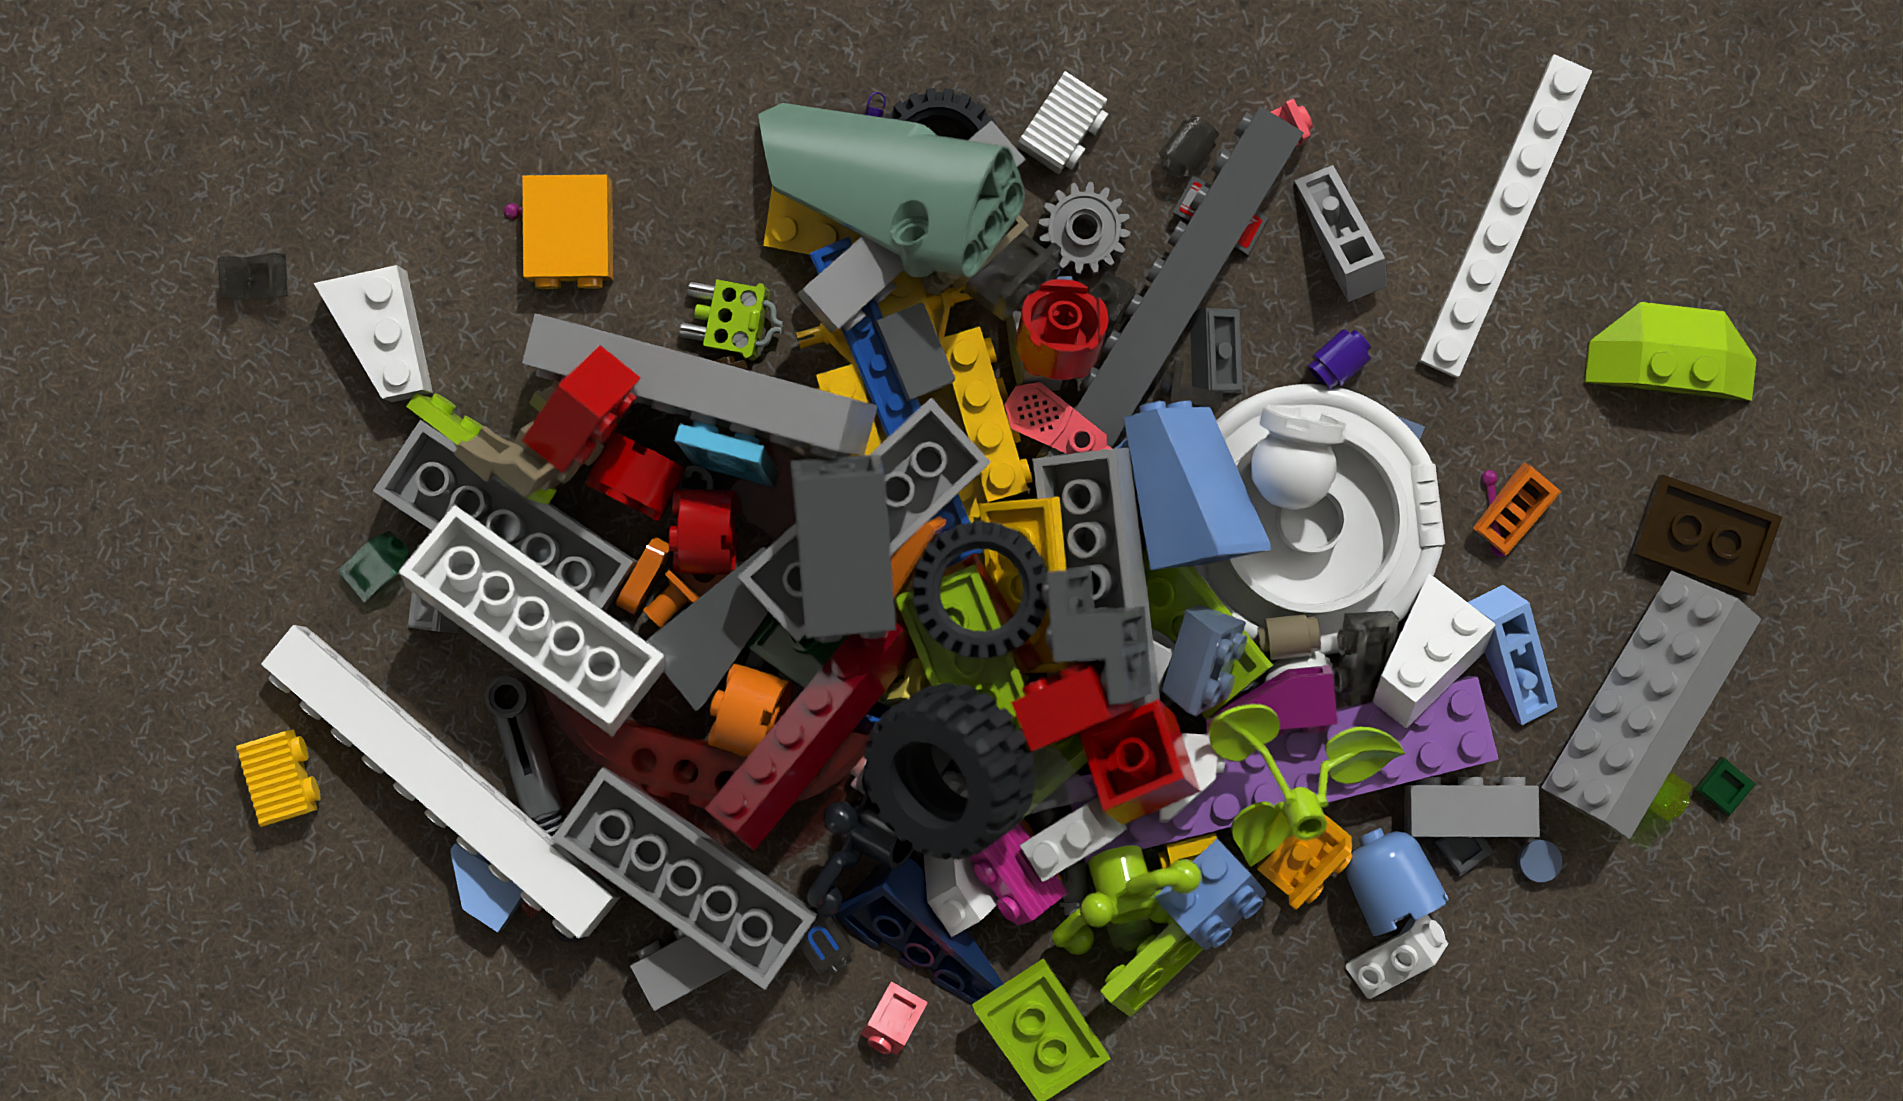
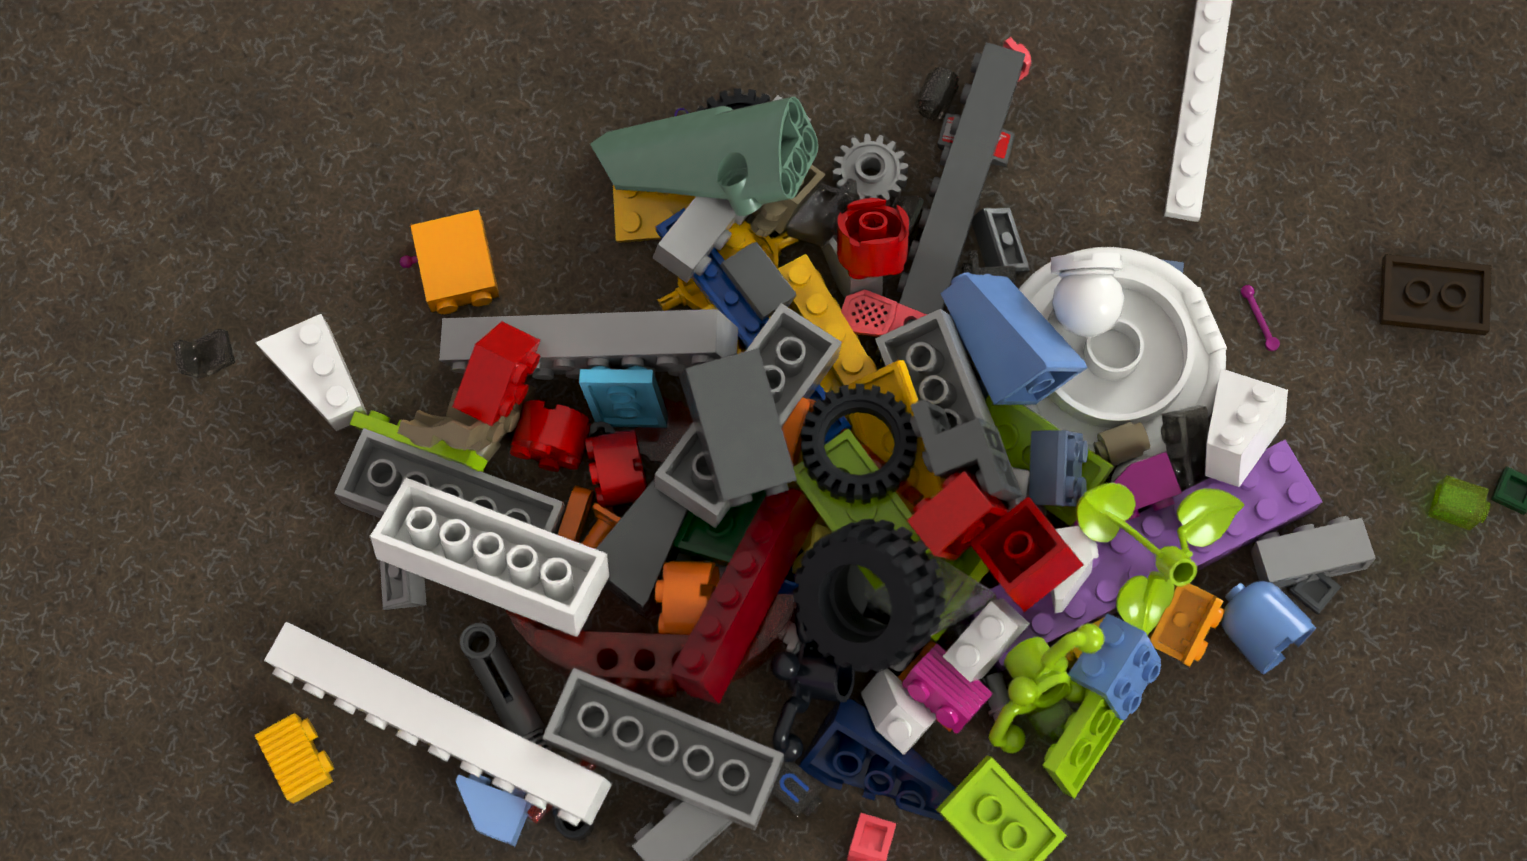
camera: 10 degrees left, 15 degrees down
clear green bracket [338,531,412,603] -> none
lime piece [679,279,783,361] -> none
white brick [1018,71,1109,174] -> none
light grey slope [1294,165,1387,302] -> none
dark purple brick [1307,329,1371,390] -> none
white bracket [1346,914,1448,999] -> none
light blue slope [1467,585,1557,725] -> none
orange slope [1473,462,1561,556] -> none
sand blue tile [1517,839,1562,882] -> none
light grey brick [1541,570,1761,839] -> none
lime wedge [1585,302,1756,401] -> none

